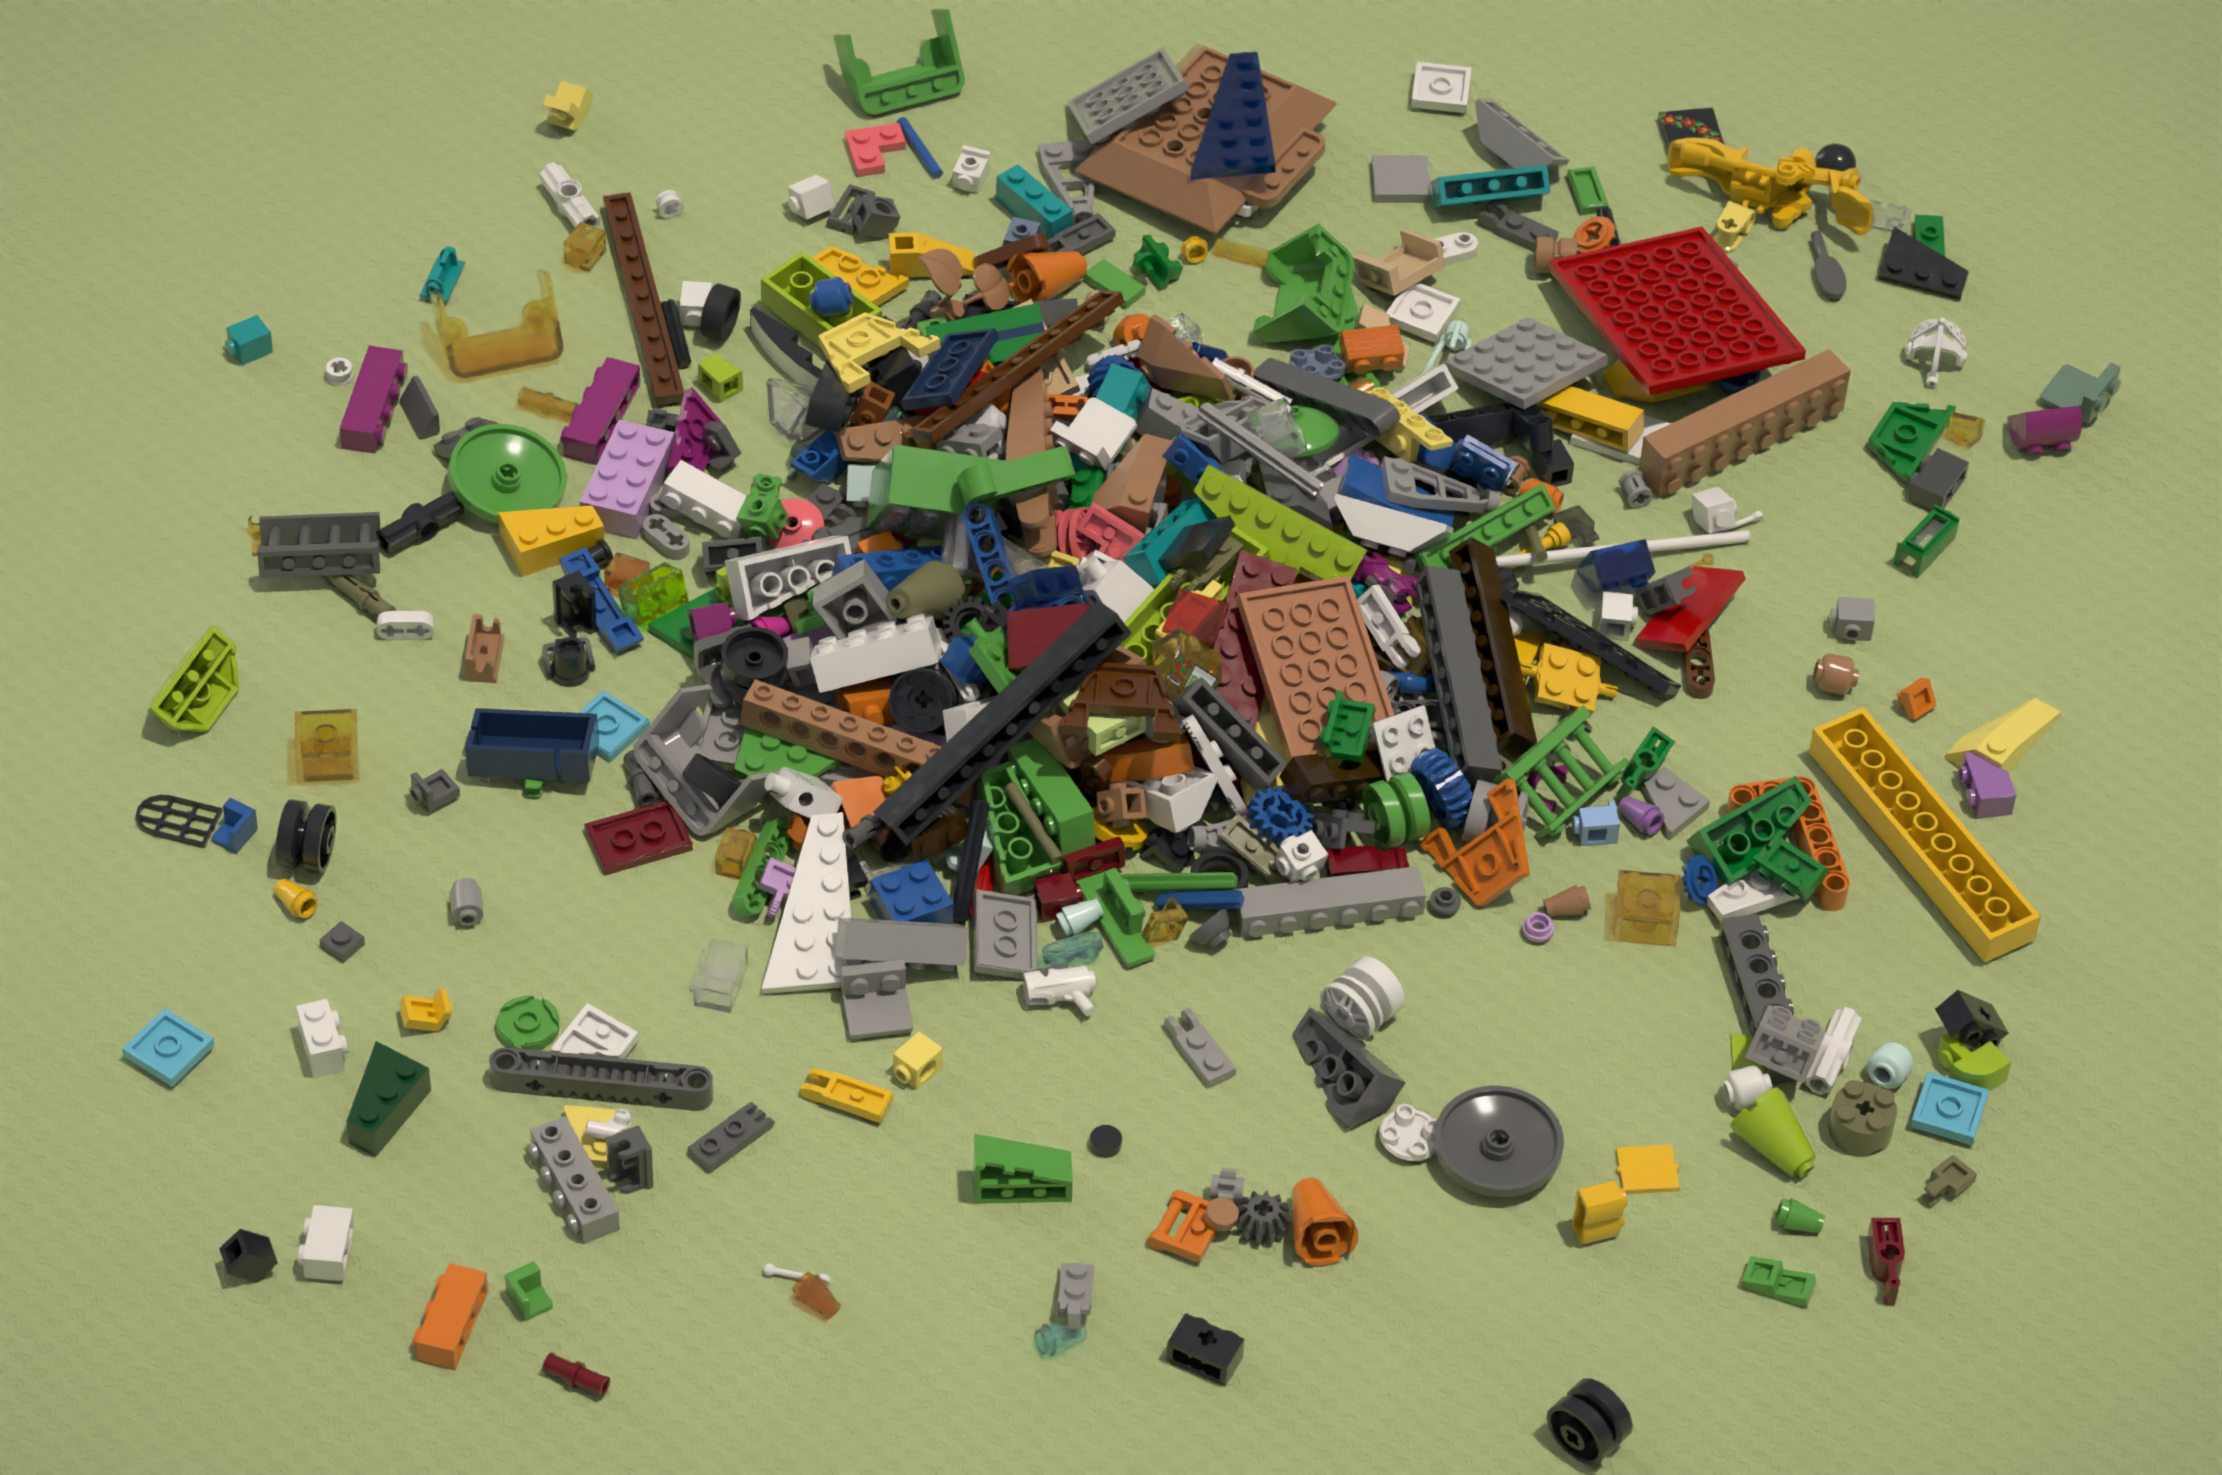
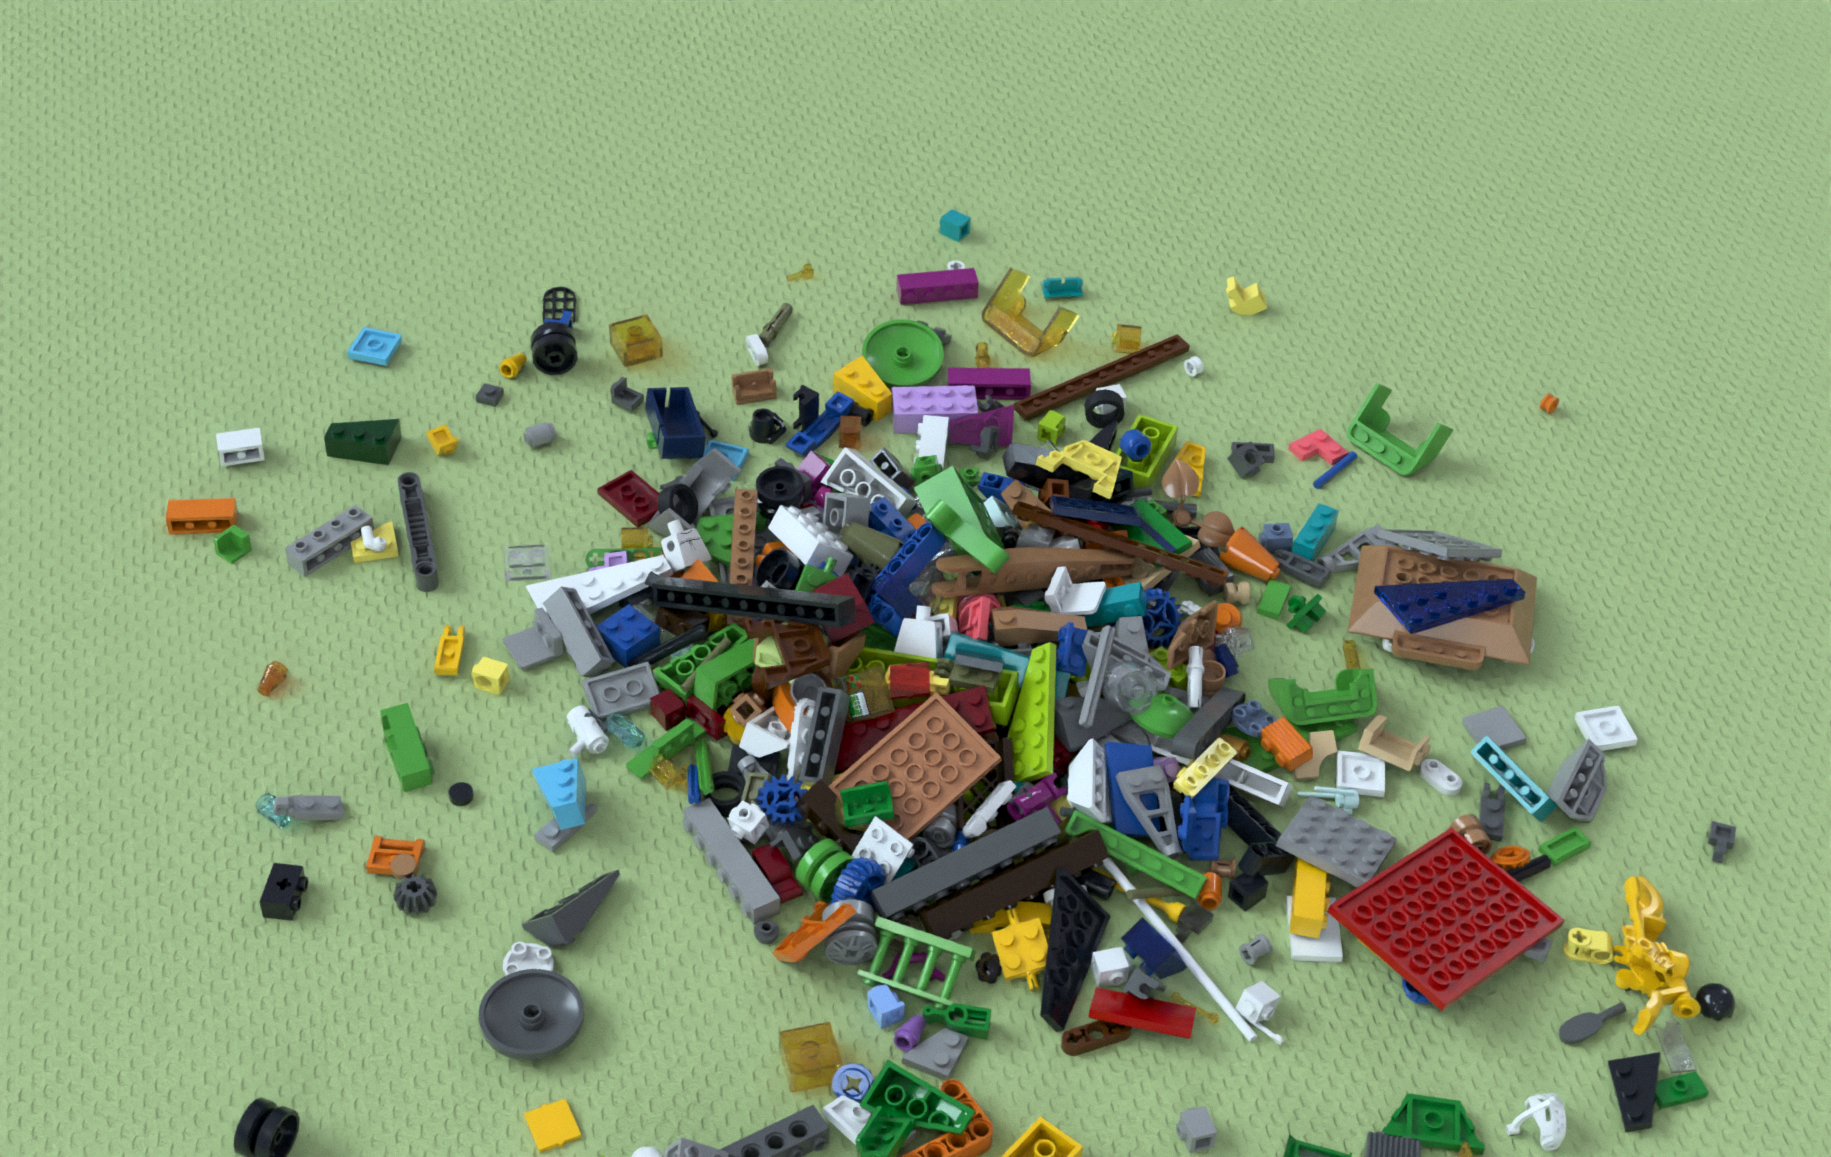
camera: 70 degrees right, 5 degrees down
lime wedge [148,625,239,732] -> none
black brick [219,1229,278,1282] -> none
dark grey fence [257,512,381,578] -> none
white brick [296,999,348,1078] -> none
black piece [376,491,465,554] -> none
dark grey slope [400,375,440,440] -> none
bright green tile [496,995,560,1050] -> none
white piece [539,162,600,235] -> none
dark red pin [542,1352,611,1397] -> none
white wing [551,1003,640,1058] -> none
dark grey hinge [606,1125,653,1194] -> none
clear neon green brick [617,562,689,626] -> none
light grey beam [643,514,690,560] -> none
black axle [661,299,691,368] -> none
dark grey hinge [688,1102,775,1174] -> none
white hinge [763,1263,831,1287] -> none
white brick [787,175,836,219] -> none
yellow slope [889,232,975,277] -> none
white brick [952,145,990,194] -> none
reddish brown beam [973,233,1049,269] -> none
light aqua cone [1056,898,1105,937] -> none
yellow plate [1180,236,1208,264] -> none
dark grey piece [1189,909,1232,950] -> none
light grey gear [1209,1168,1244,1202] -> none
orange cone [1292,1178,1358,1266] -> none
white wheel [1320,956,1405,1041] -> none
lavender plate [1523,912,1554,942] -> none
medium nougat cone [1543,885,1591,917] -> none
yellow brick [1572,1180,1628,1245] -> none
medium nougat brick [1639,349,1851,499] -> none
black tile [1658,107,1725,150] -> none
medium nougat head [1813,654,1859,695] -> none
none -> medium azure wedge [531,758,586,830]
none -> dark grey plate [1708,821,1736,863]

